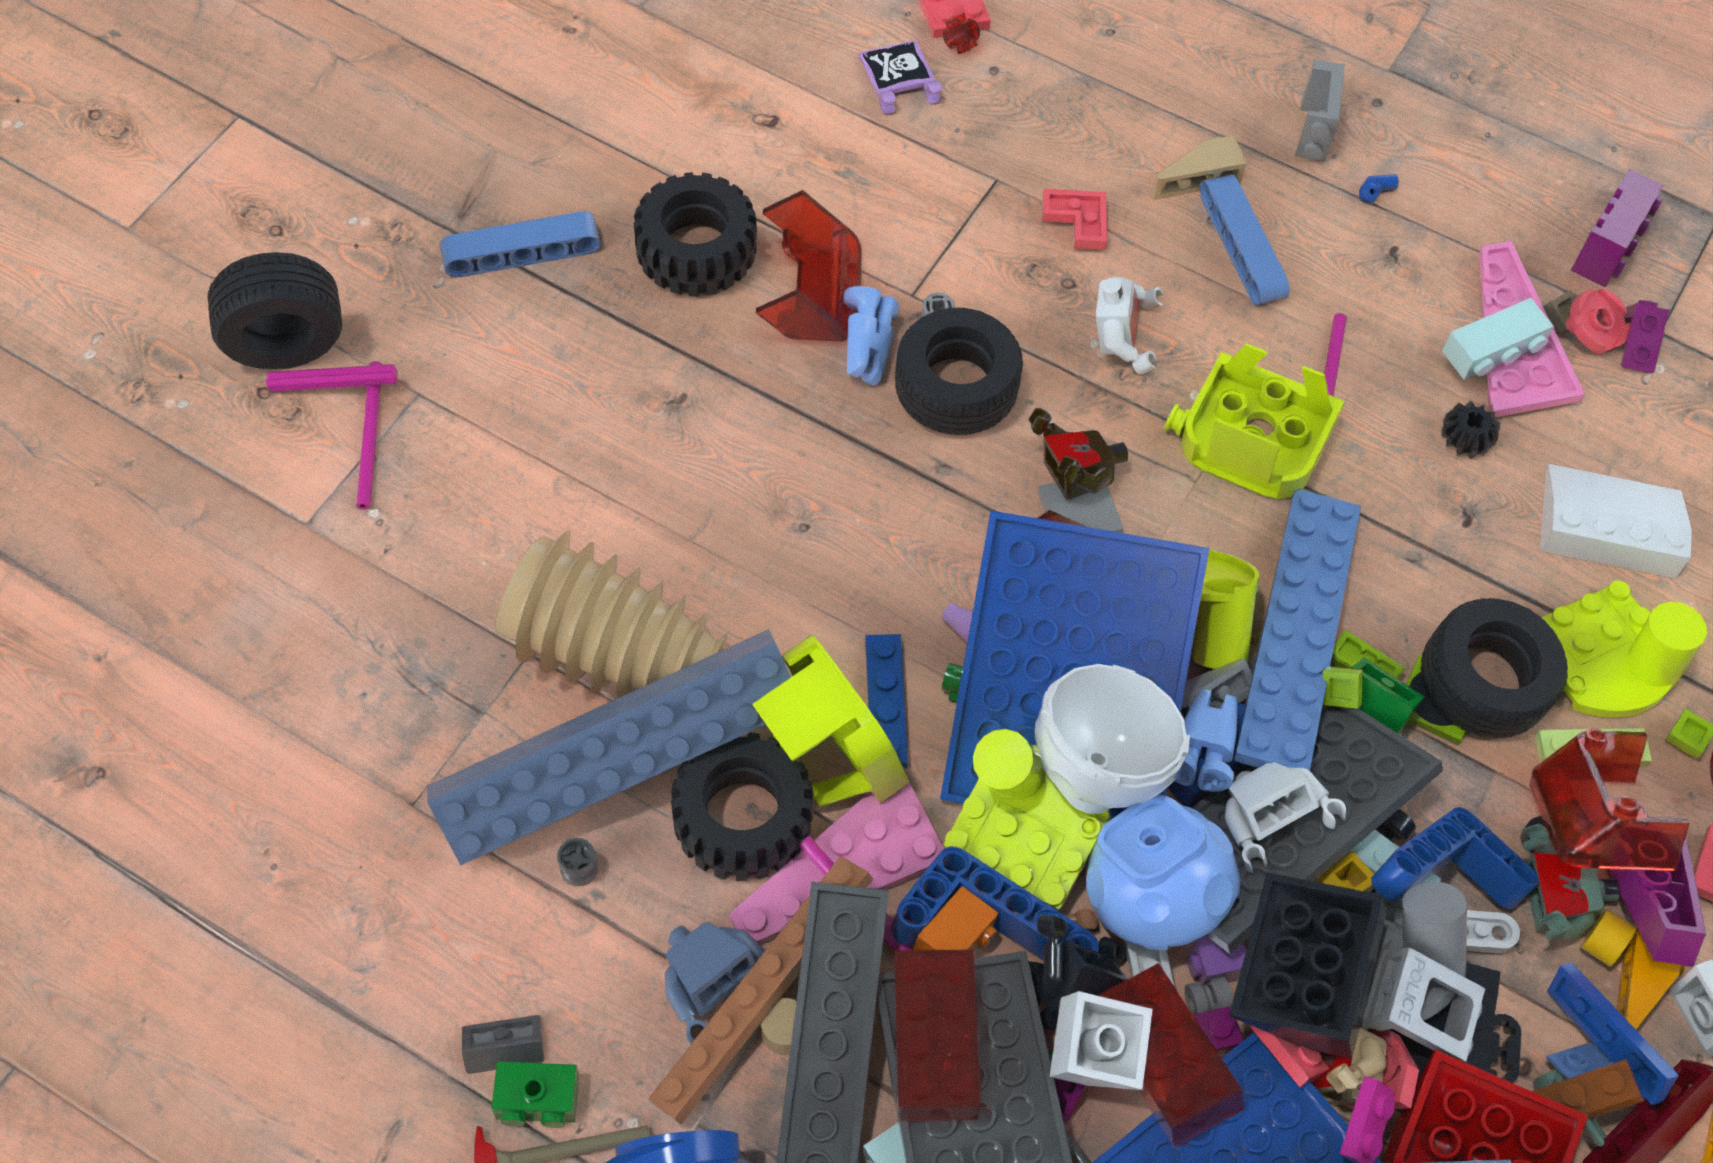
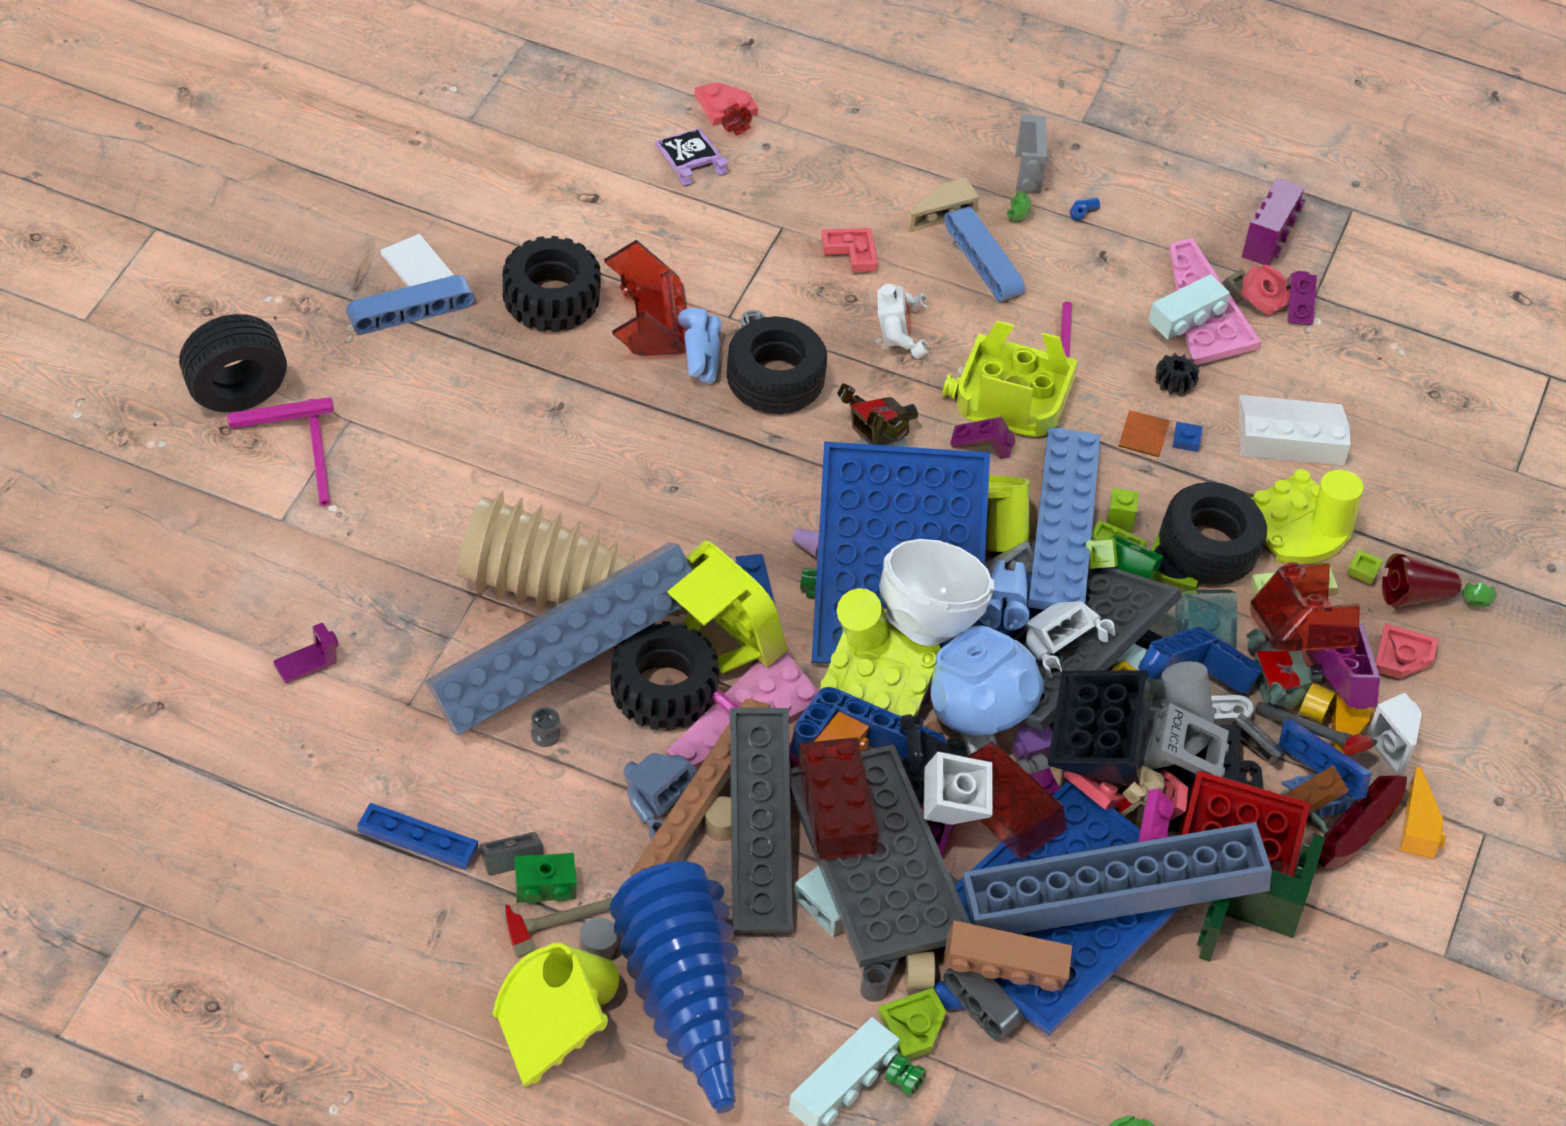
camera: 10 degrees left, 10 degrees down
none -> magenta bracket [273,622,339,683]
none -> blue plate [357,803,478,870]
none -> white piece [380,234,454,287]
none -> magenta bracket [950,417,1015,459]
none -> bright green plate [1007,192,1031,221]
none -> lime brick [1106,488,1139,533]
none -> clear orange window [1118,410,1170,457]
none -> blue plate [1172,422,1202,452]
none -> clear light blue slope [1175,589,1237,648]
none -> flat silver slope [1230,713,1284,765]
none -> dark grey piece [1255,702,1378,755]

